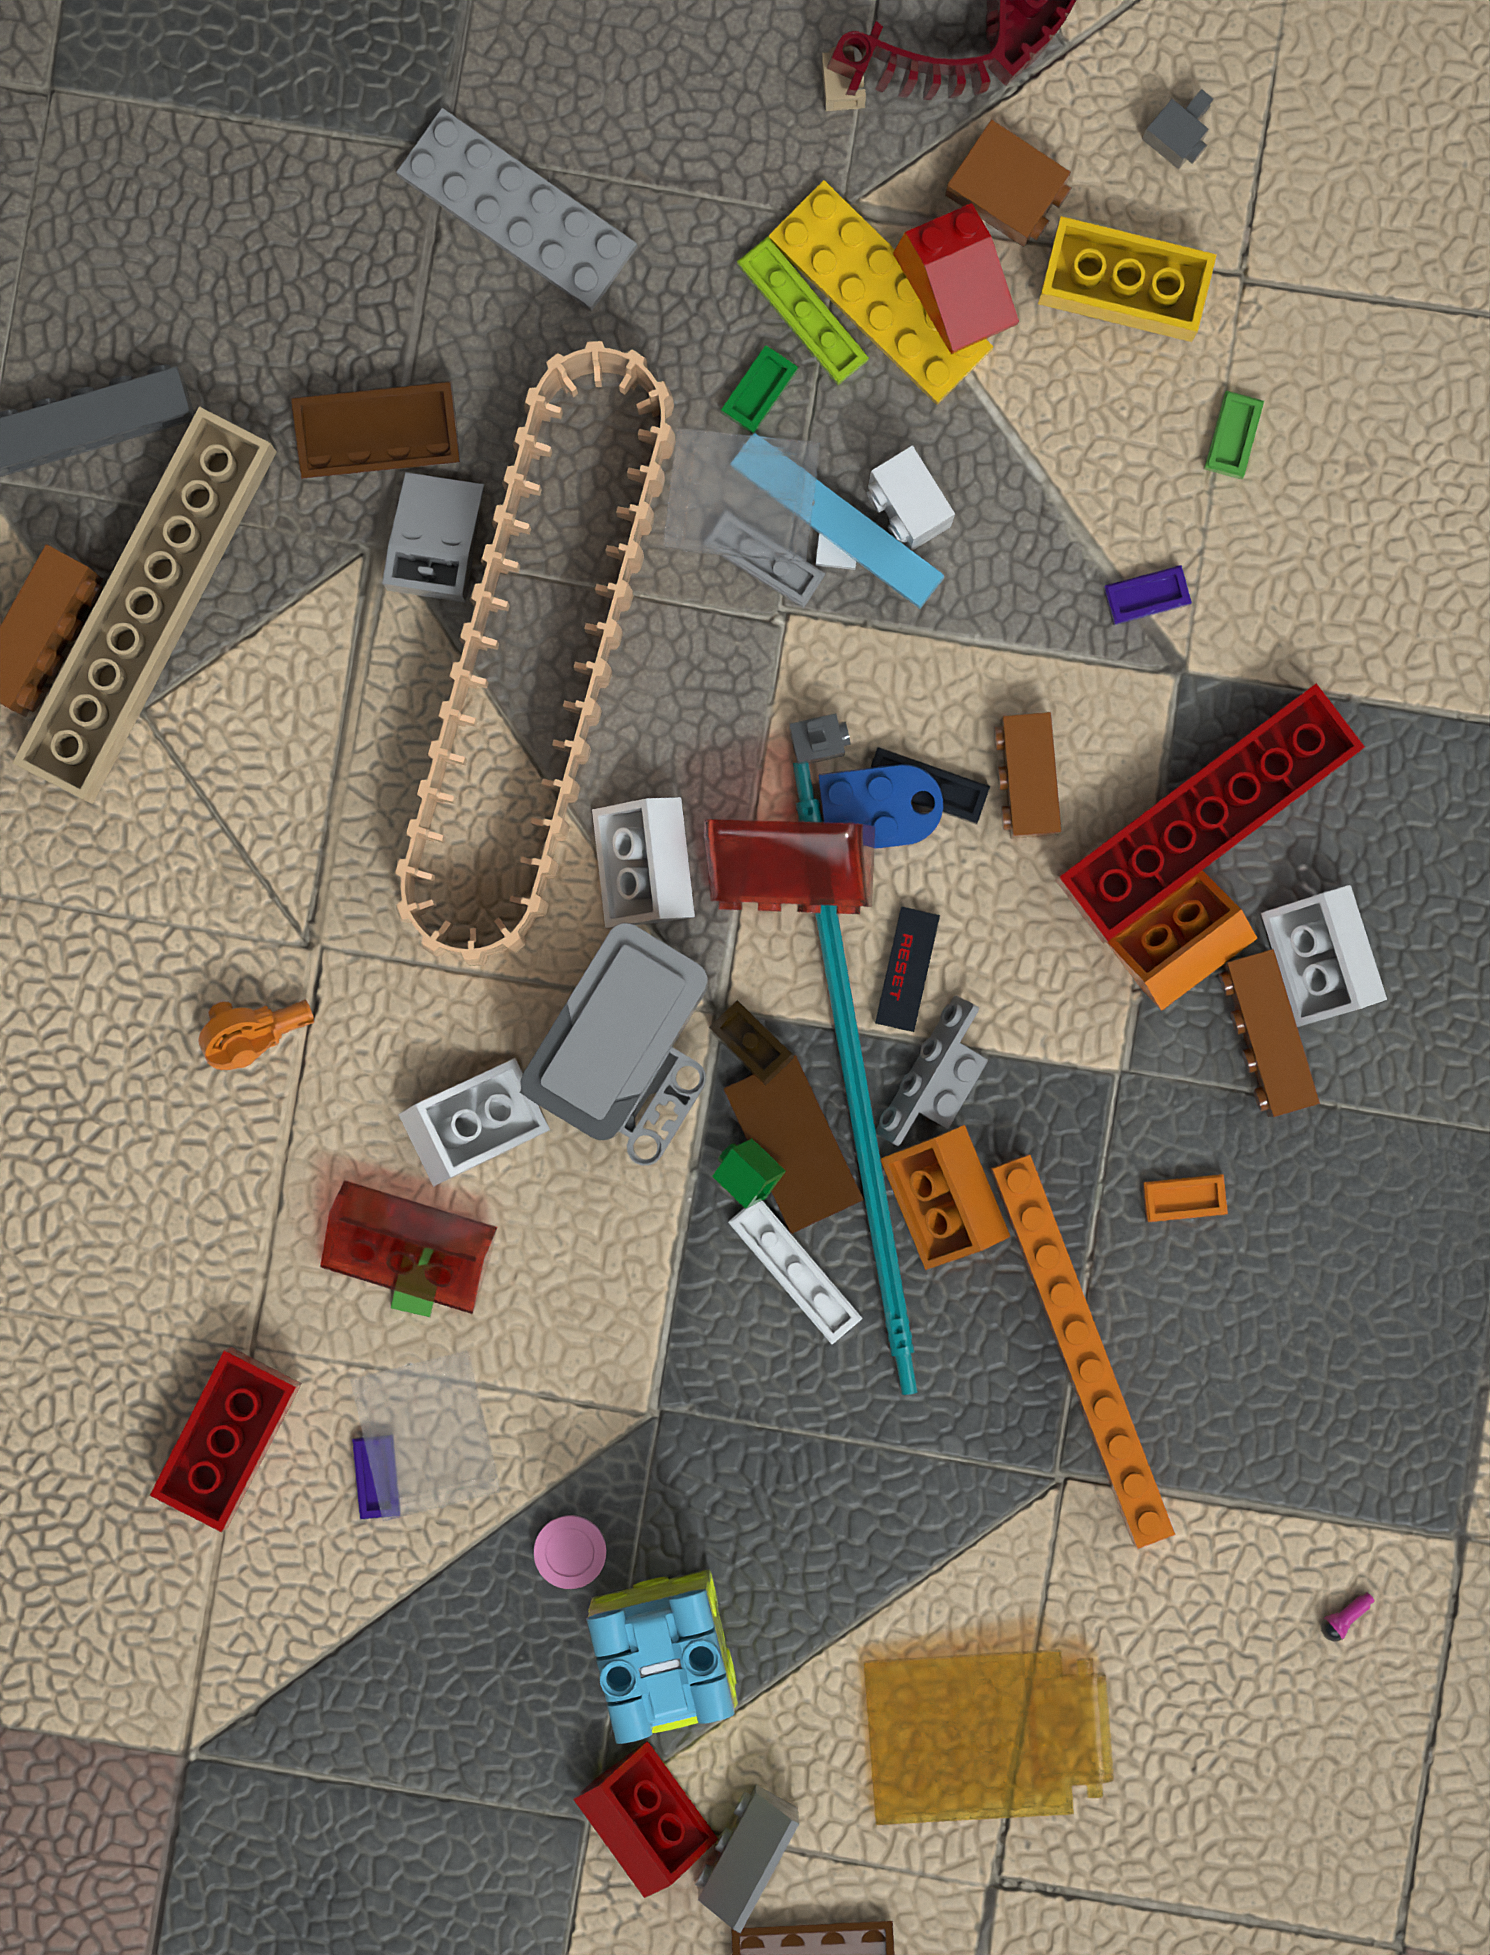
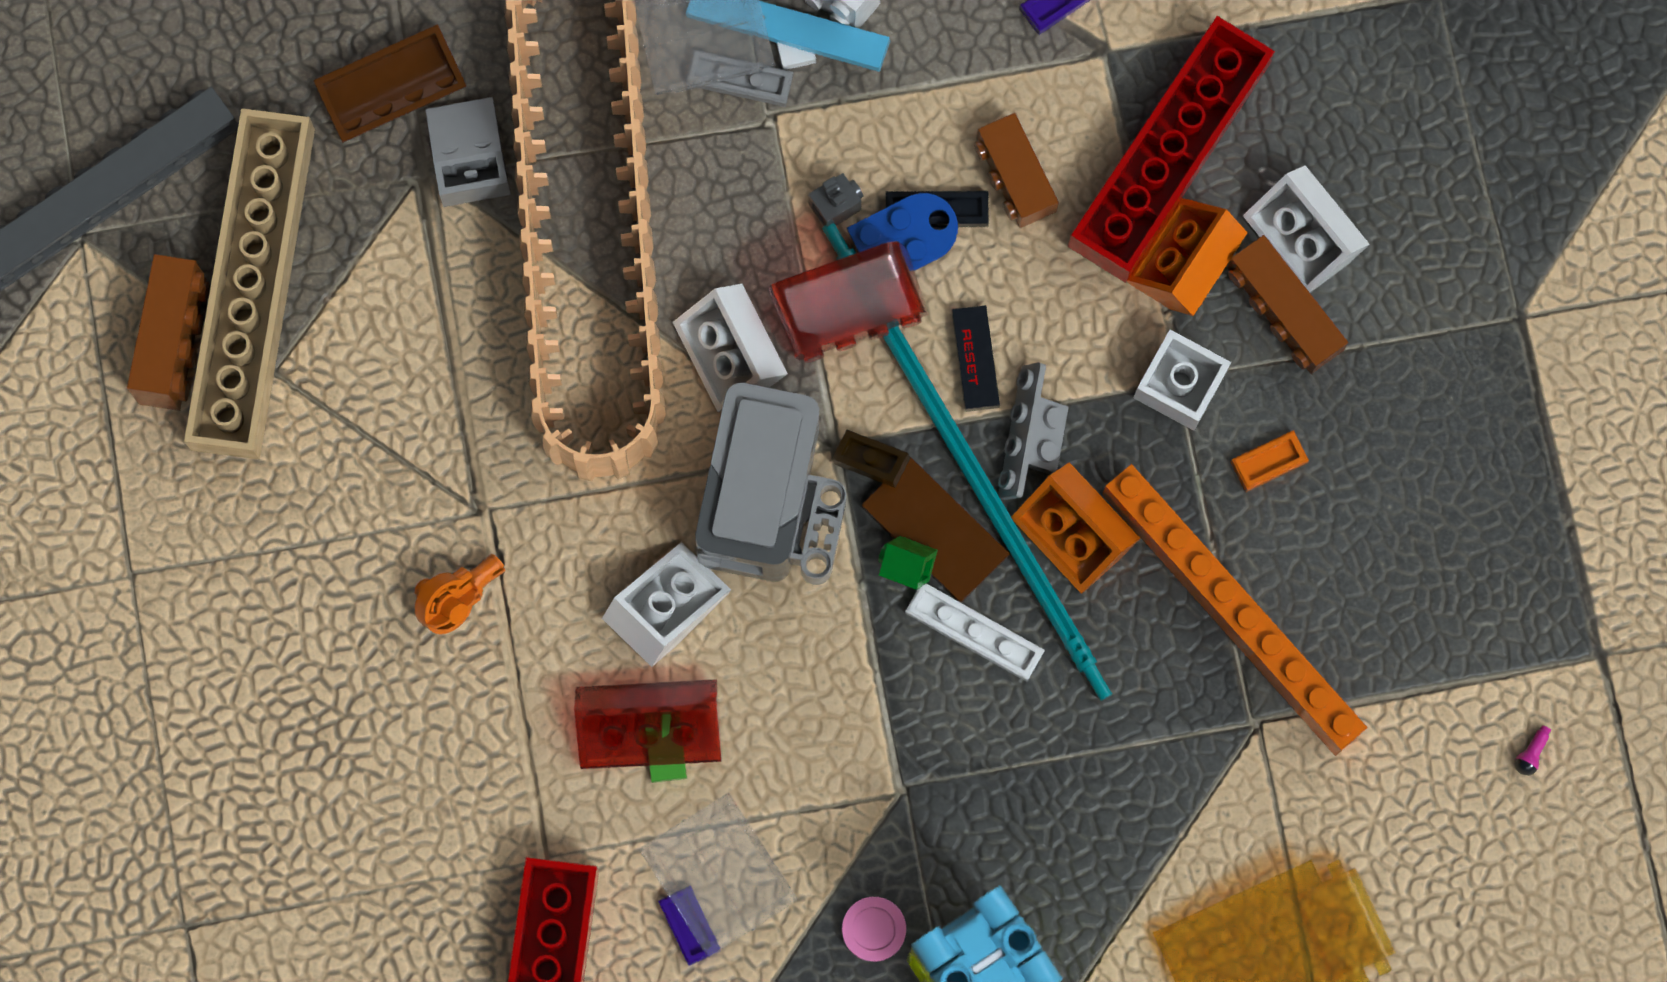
camera: 25 degrees left, 10 degrees down
none -> white brick [1133,330,1231,431]

